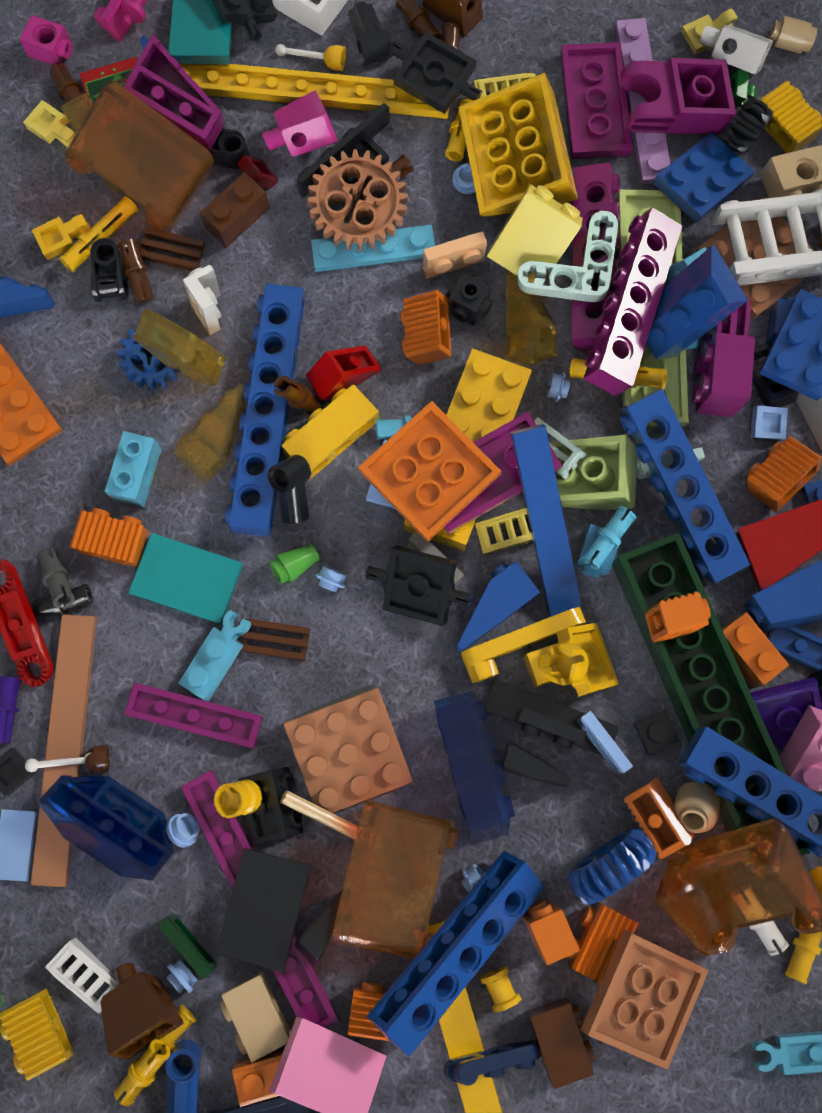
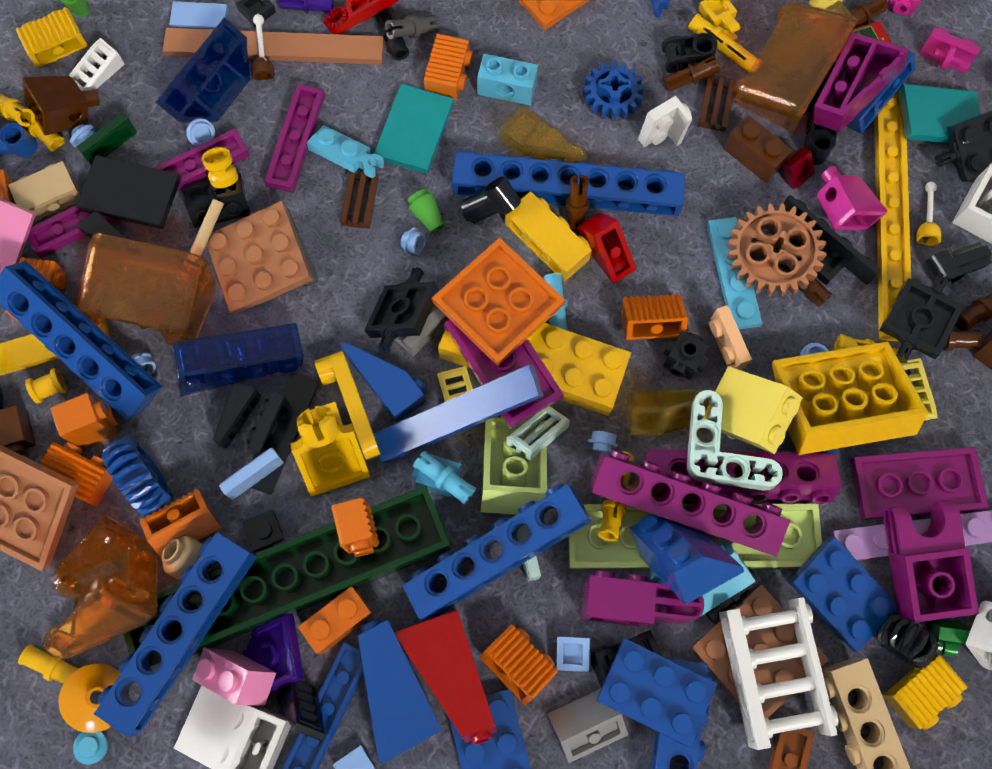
camera: 90 degrees right, 5 degrees down
clear yellow slope [133,309,226,386] -> none

